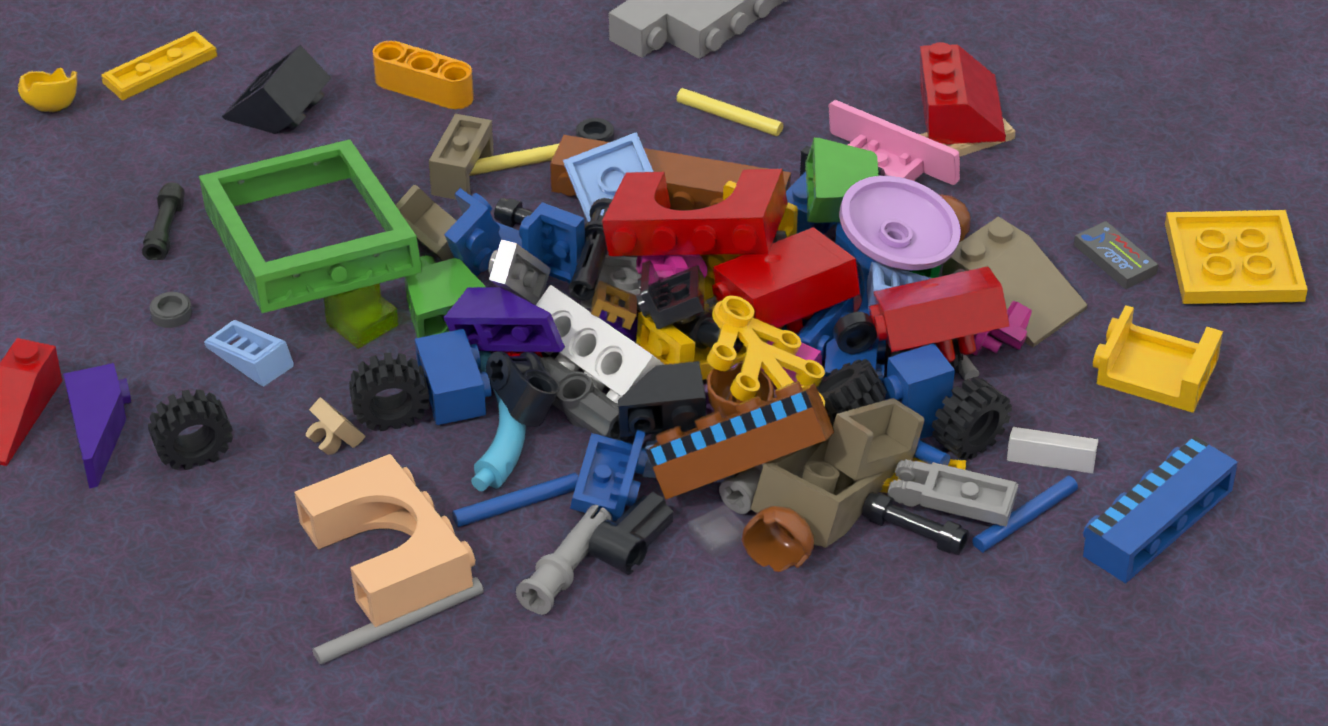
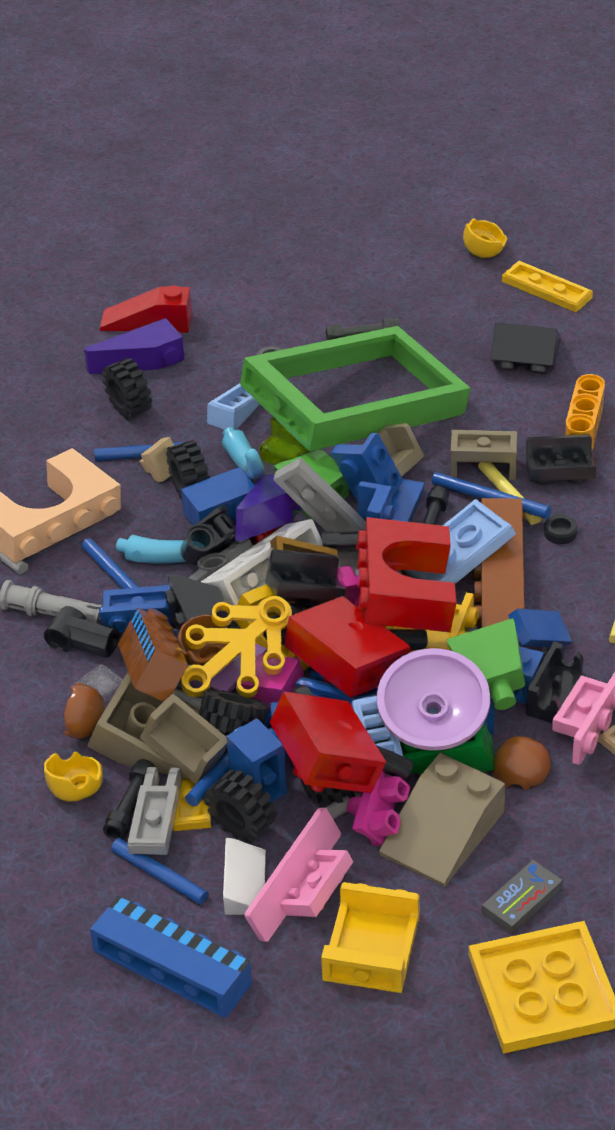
camera: 80 degrees right, 0 degrees up
none -> yellow hair [44,751,103,802]
none -> blue bar [94,441,188,462]
none -> medium azure animal [221,427,264,480]
none -> bright pink bracket [244,808,353,942]
none -> blue bar [432,472,552,519]
none -> blue tile [508,609,573,647]
none -> black bracket [526,434,596,485]

